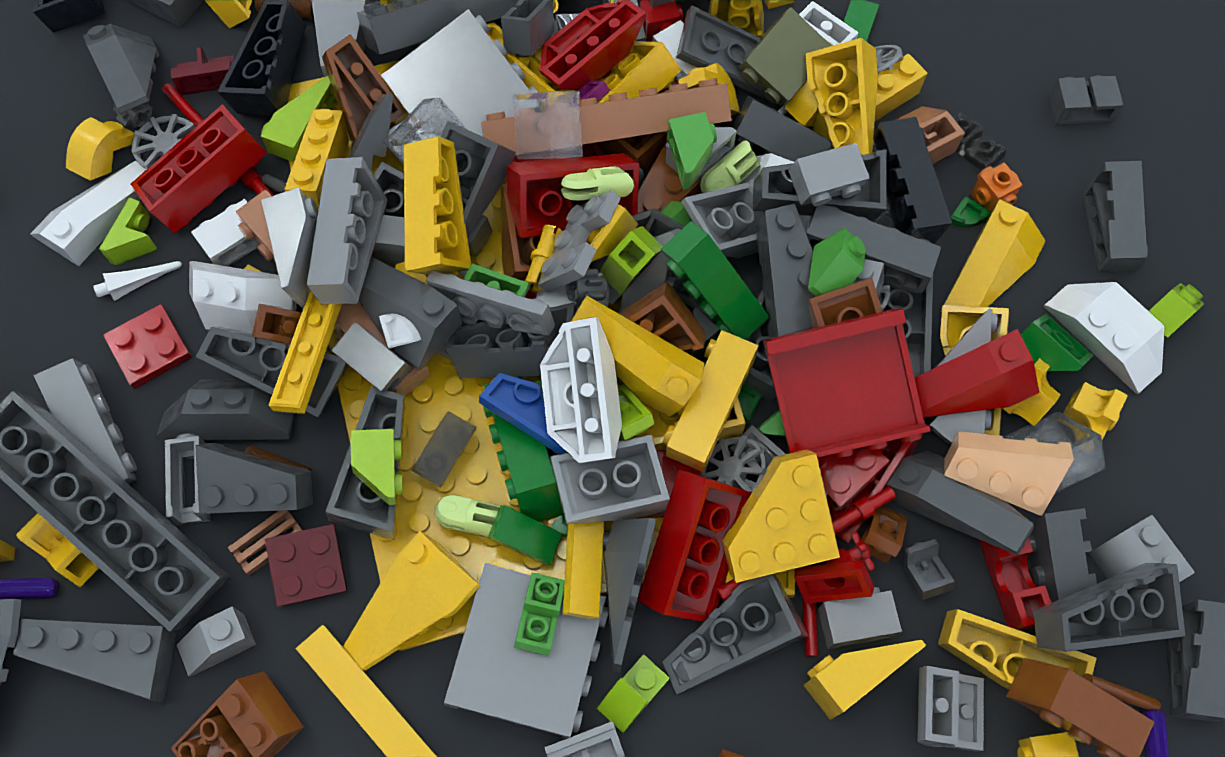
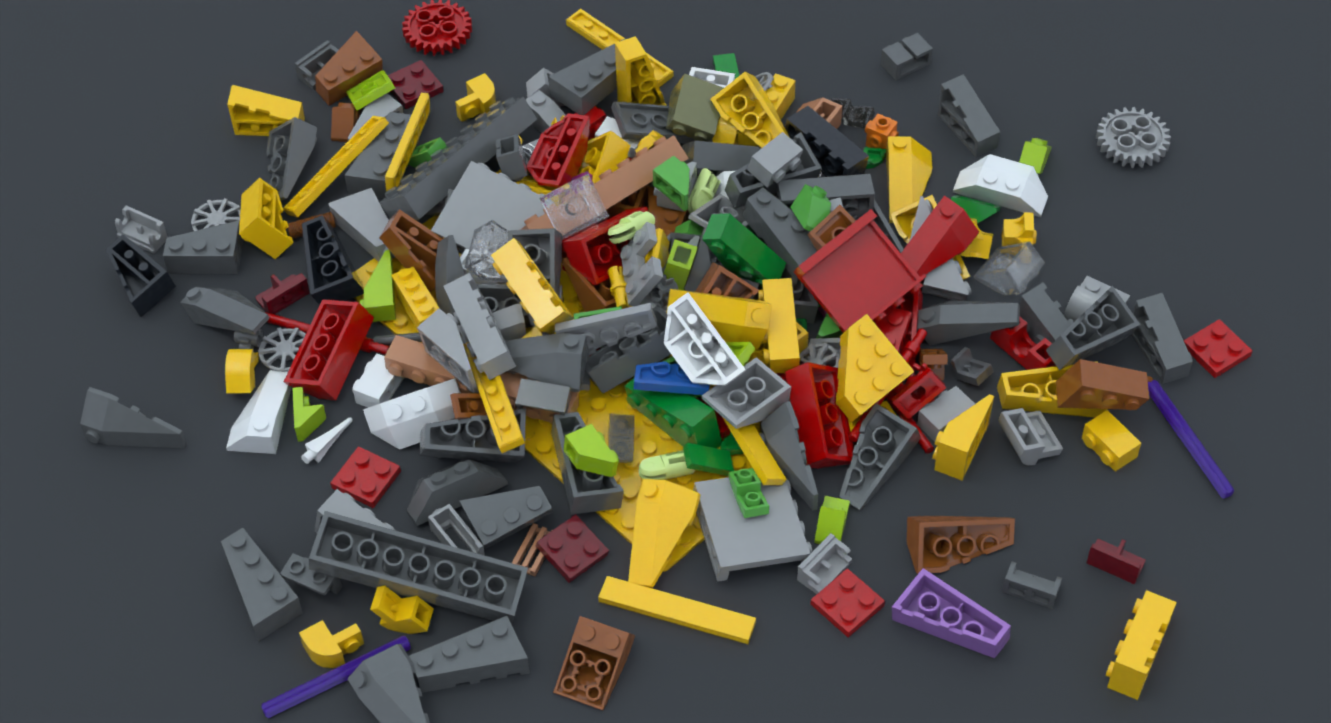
camera: 25 degrees left, 15 degrees down
light grey slope [177,606,256,677] -> none
white tile [379,314,421,349] -> none
light nougat wedge [944,431,1074,516] -> none

